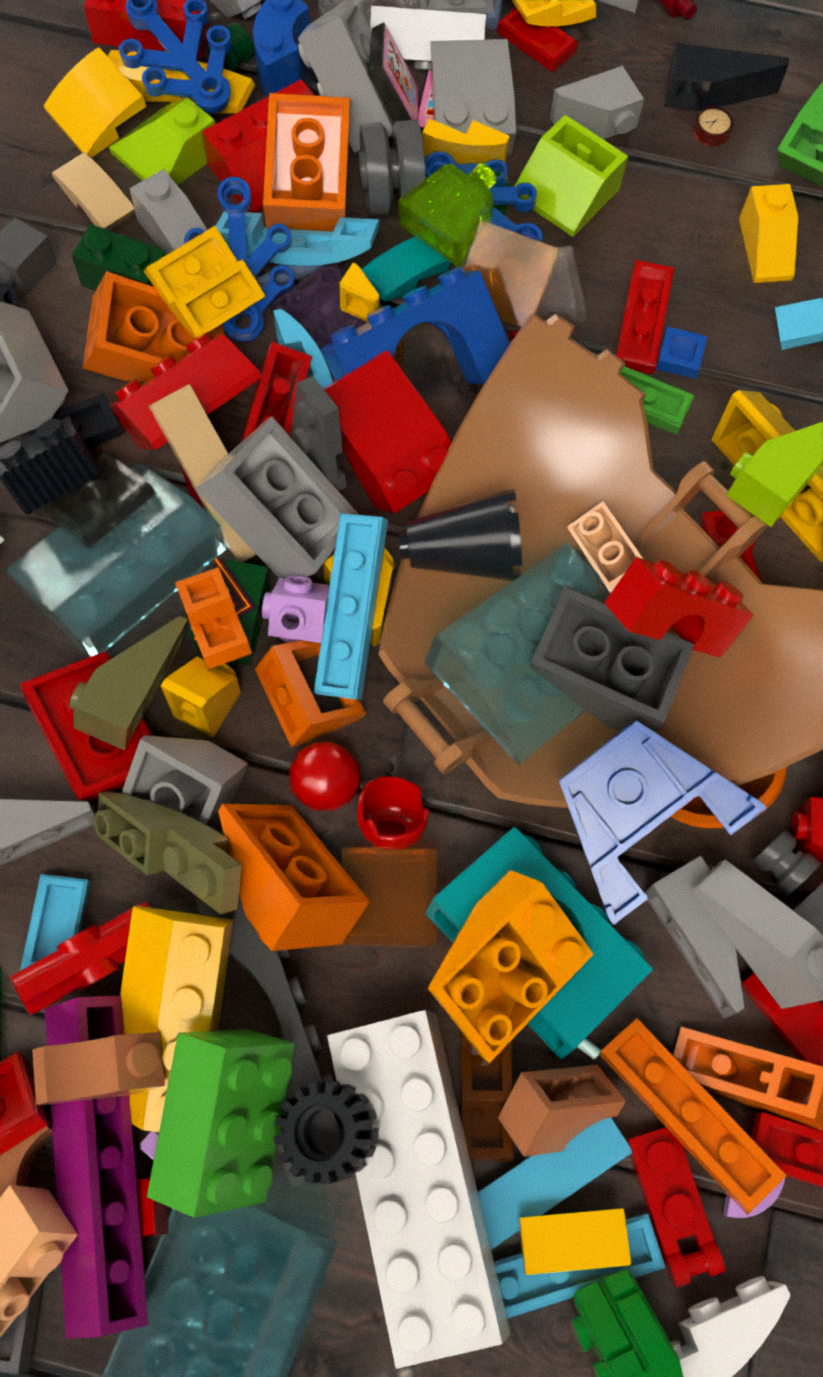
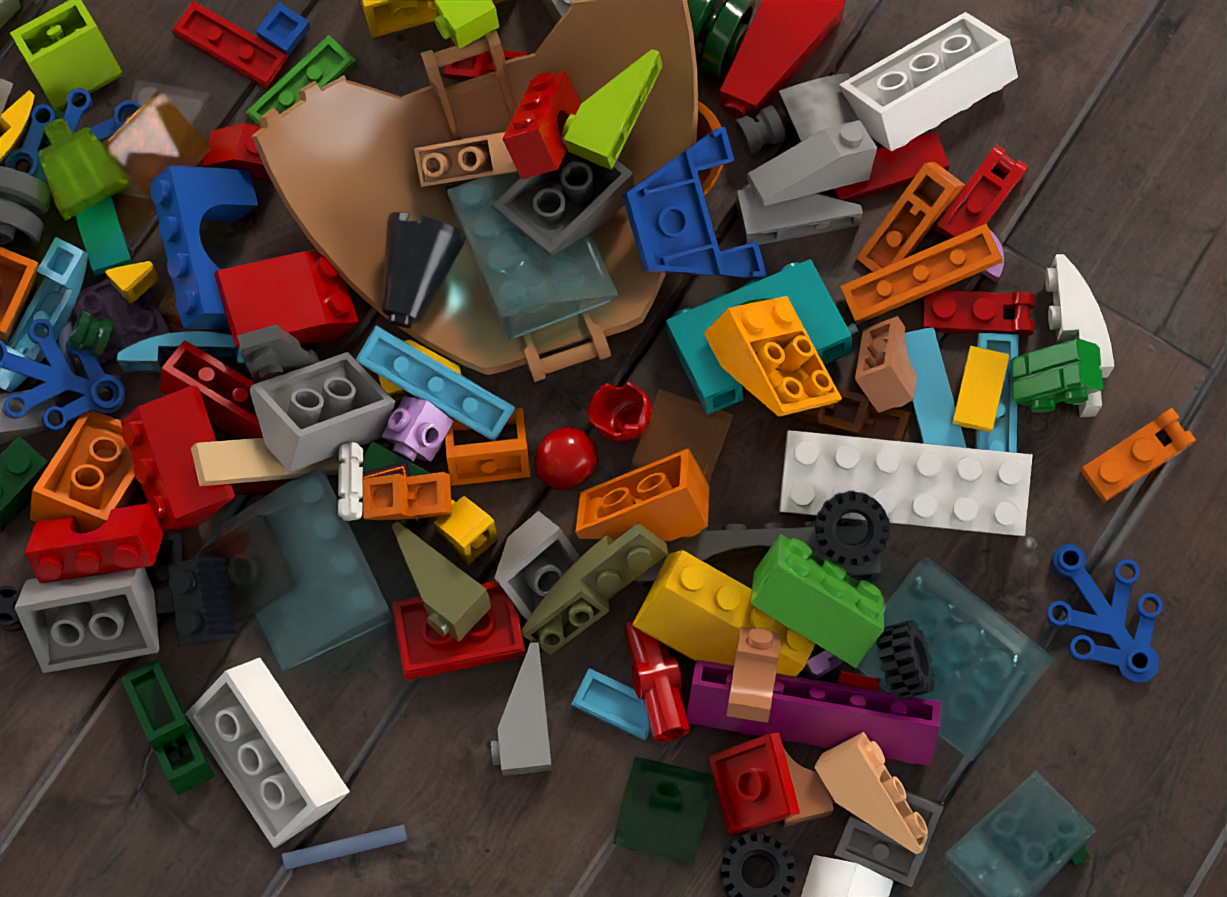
camera: 65 degrees left, 5 degrees up
yellow slope [144,226,265,338] -> none
none -> red arch [24,503,164,584]
none -> dark green wheel [68,310,113,358]
none -> white axle [338,442,363,521]
none -> lime slope [562,49,663,170]
none -> black tyre [876,620,935,700]

